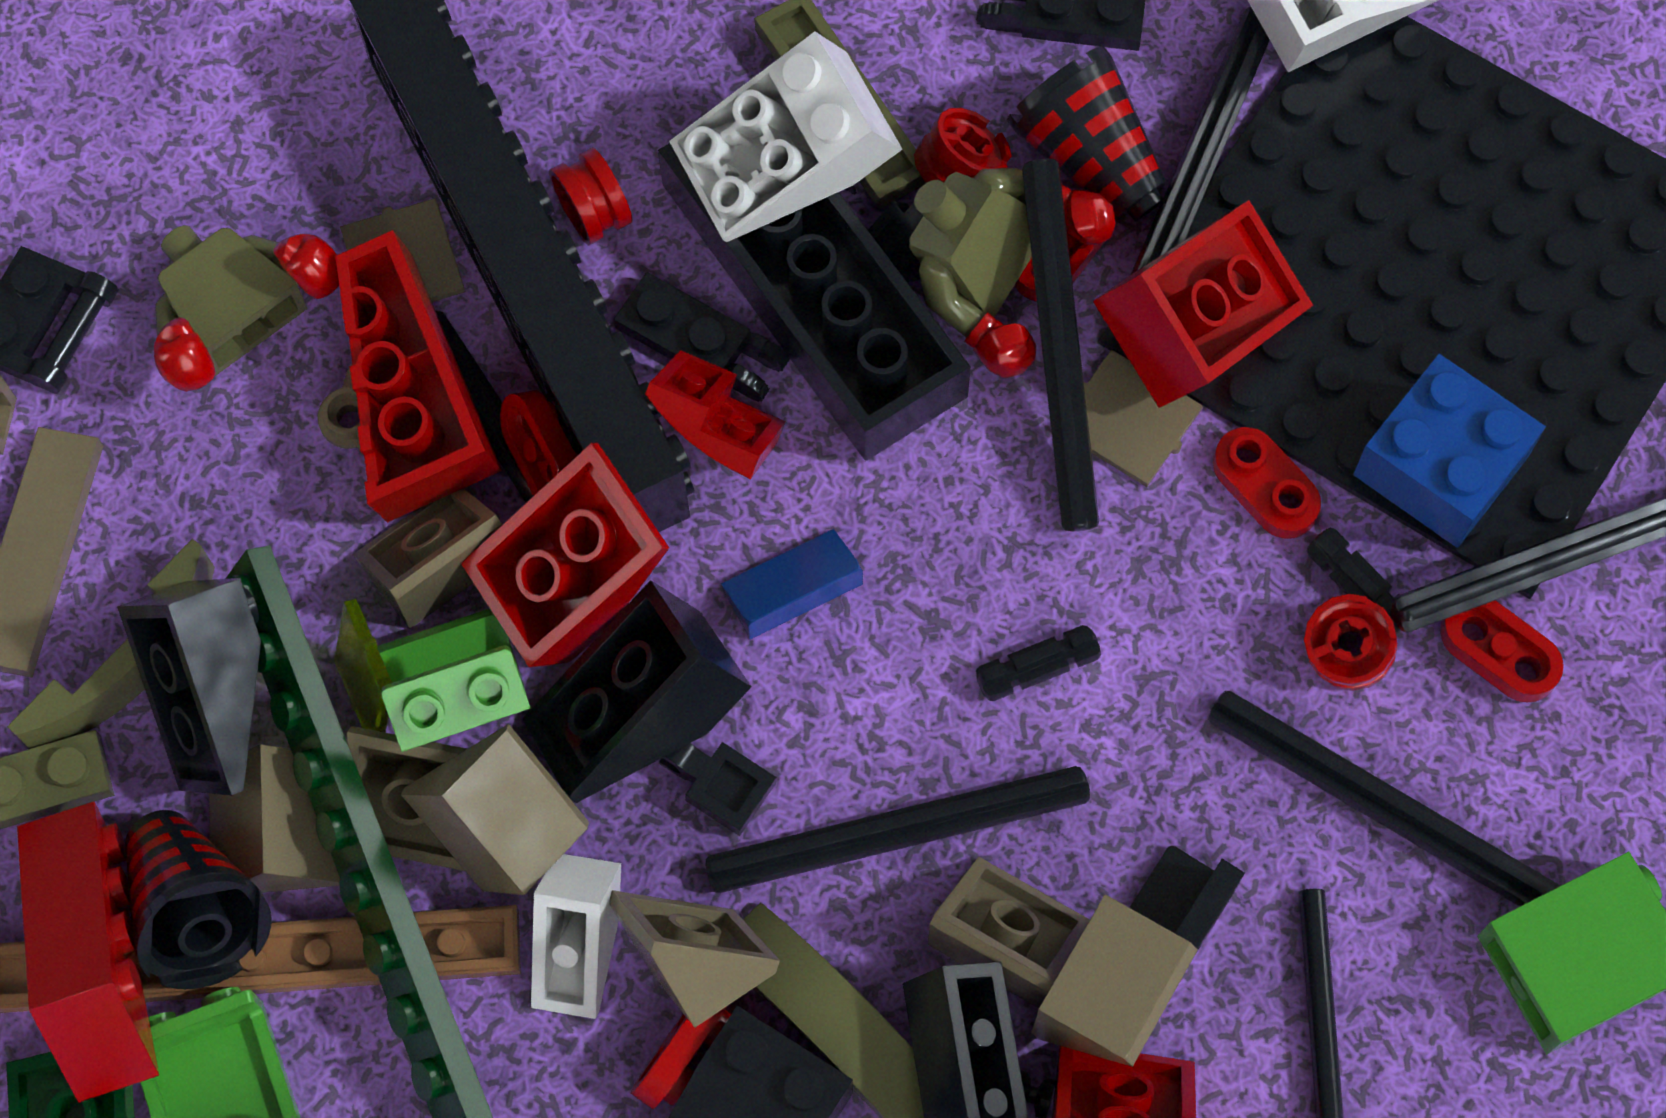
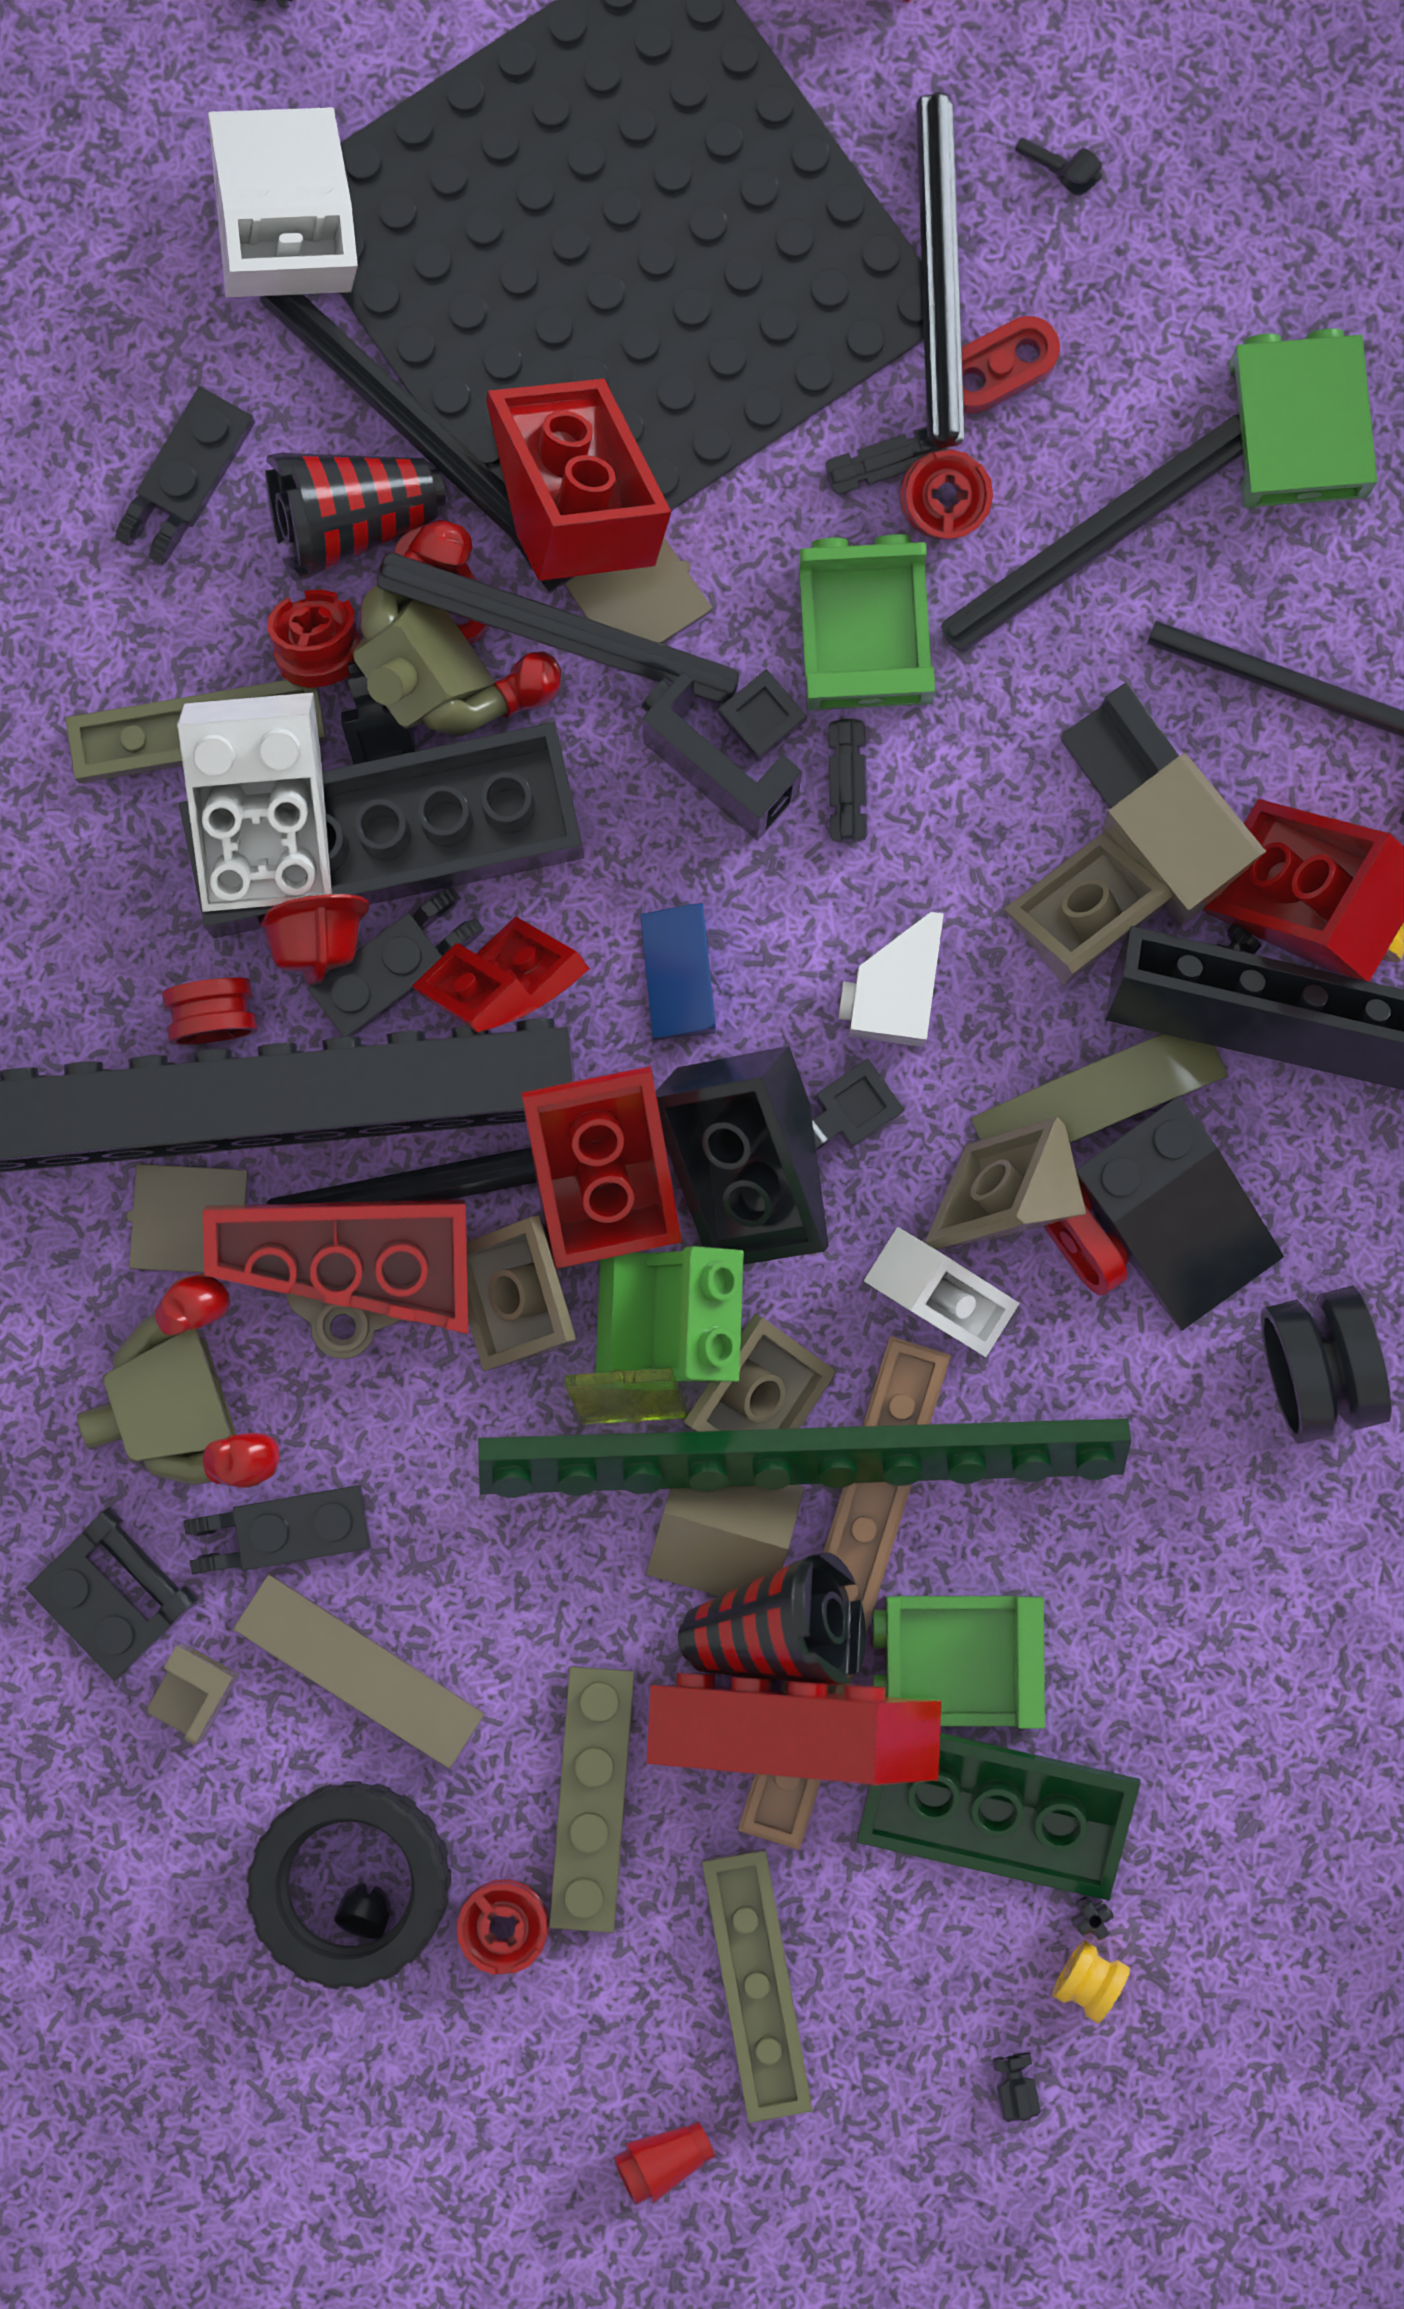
camera: 70 degrees left, 15 degrees up
olive slope [7,538,215,749] -> none
black slope [117,578,261,796] -> none
dark tan slope [401,724,589,895] -> none
red plate [500,390,579,496] -> none
black axle [705,766,1090,893] -> none
red plate [1213,427,1321,539] -> none
blue brick [1353,354,1546,548] -> none
none -> black hinge [183,1485,372,1575]
none -> red piece [259,894,369,985]
none -> black panel [641,672,802,841]
none -> black plate [718,669,807,761]
none -> bright green panel [798,534,935,711]
none -> white slope [838,912,943,1047]

